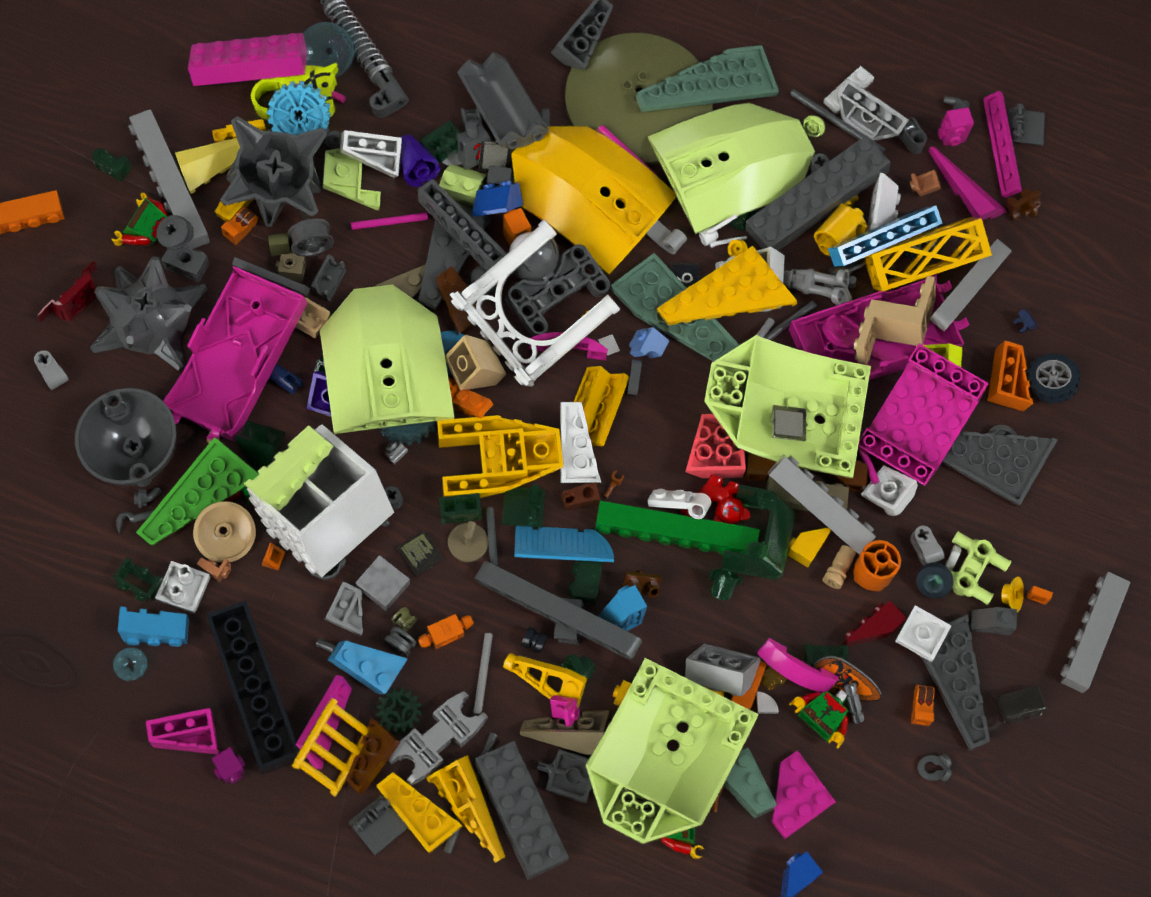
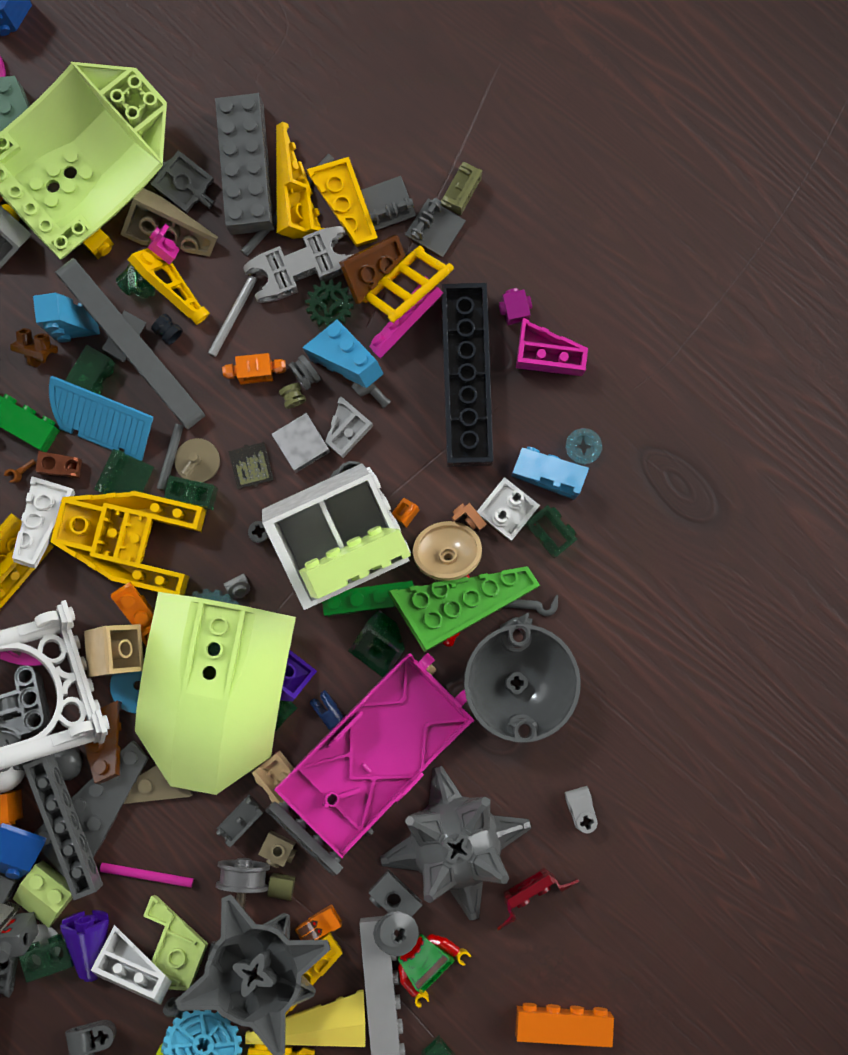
camera: 155 degrees left, 15 degrees up
none -> dark grey hinge [405,198,466,258]
none -> olive hinge [440,162,483,216]

